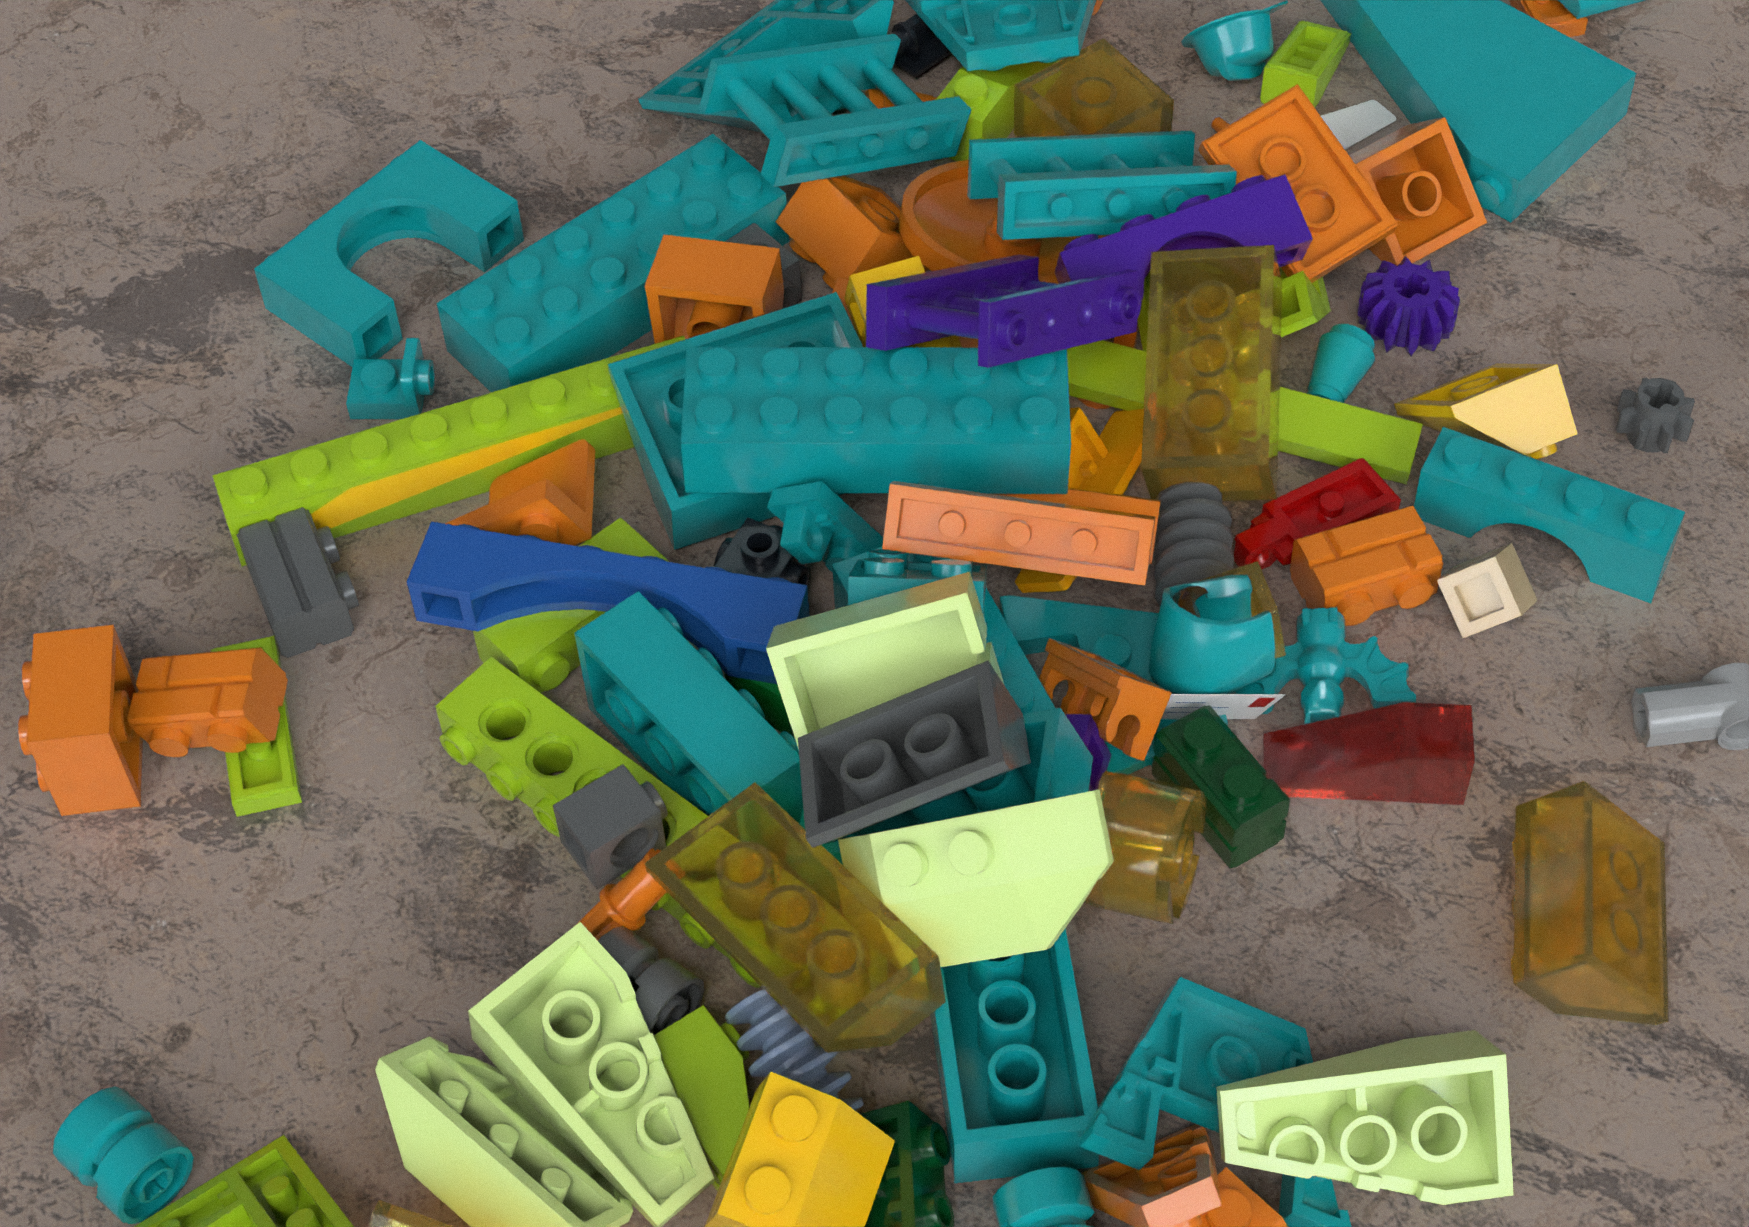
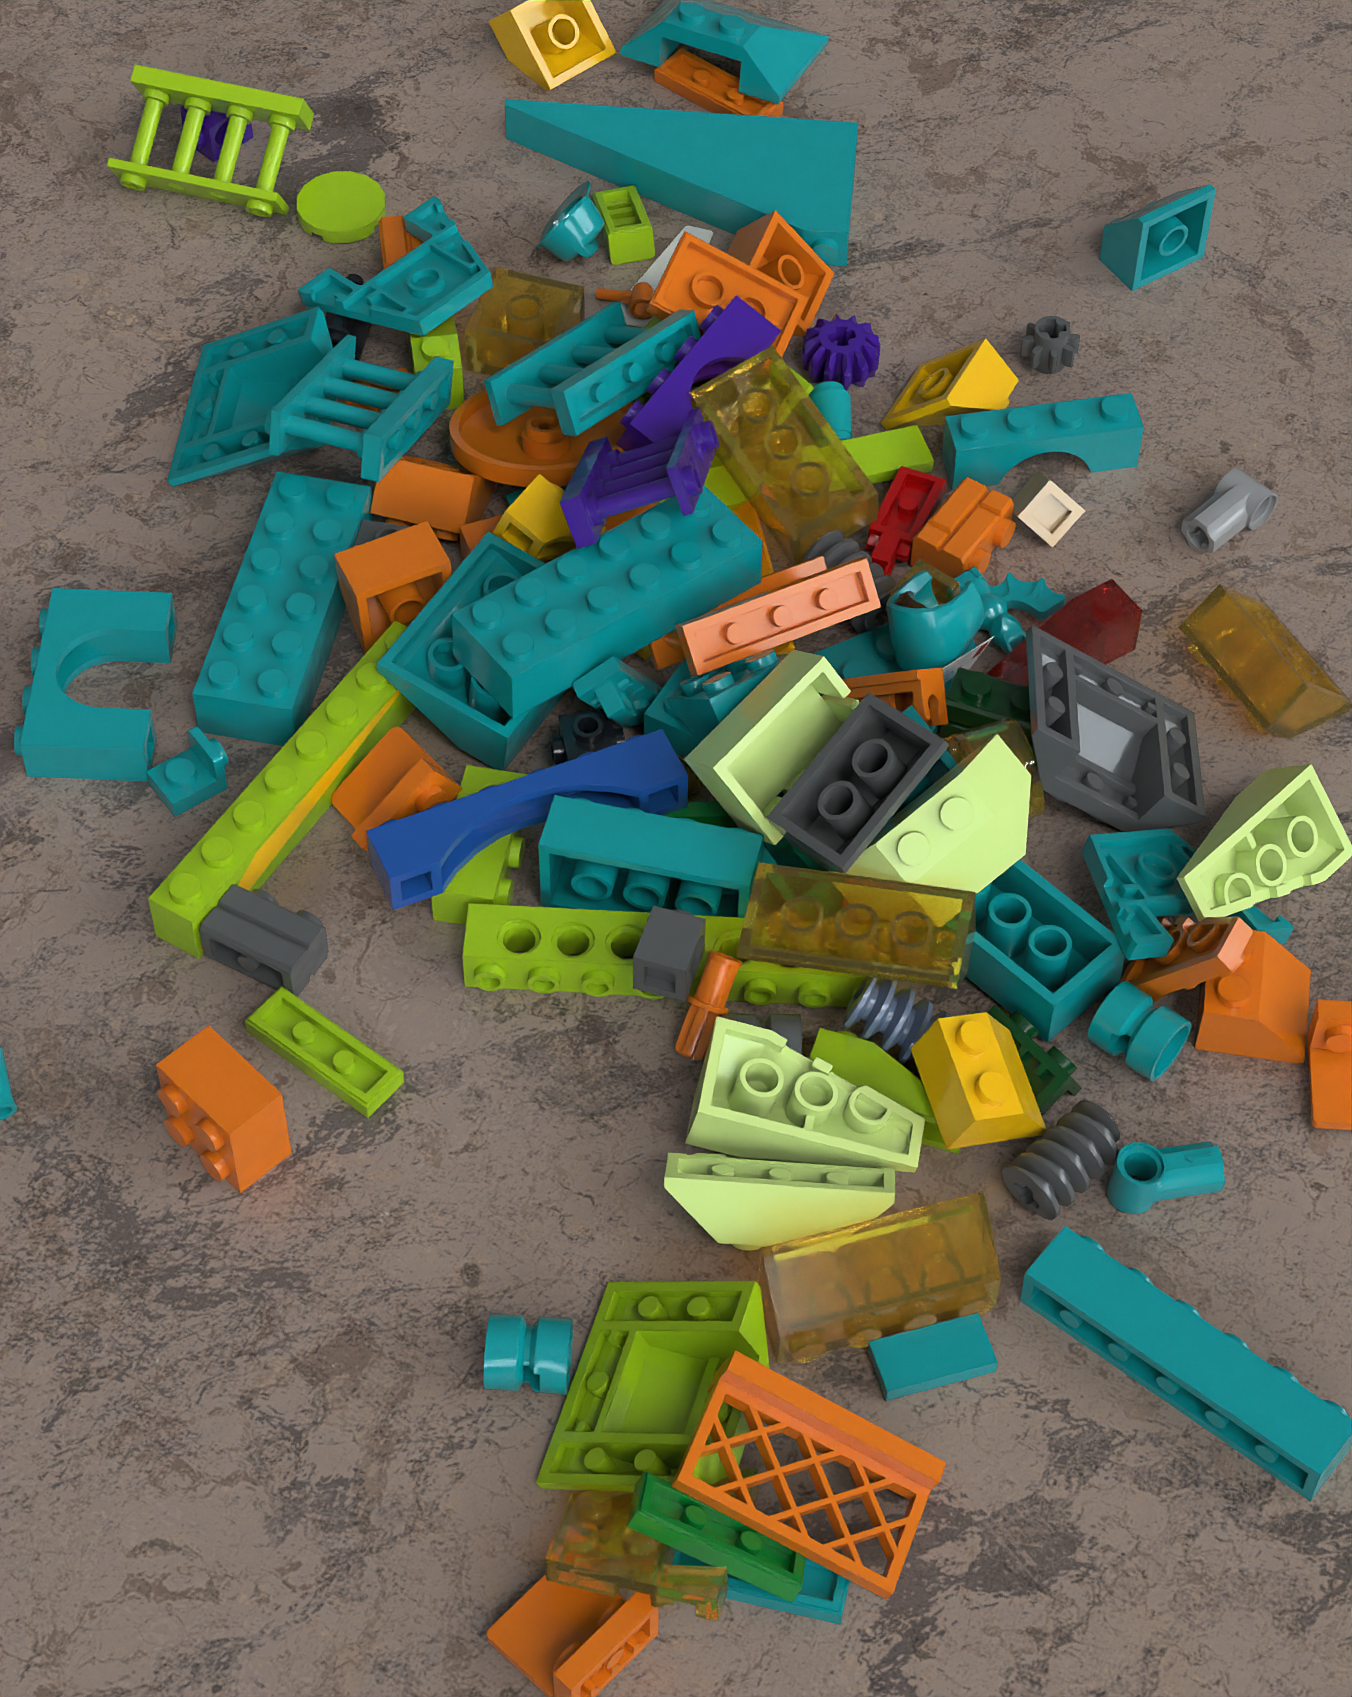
camera: 40 degrees left, 0 degrees up
orange brick [127,647,288,757] -> none
none -> dark grey slope [1026,625,1206,832]

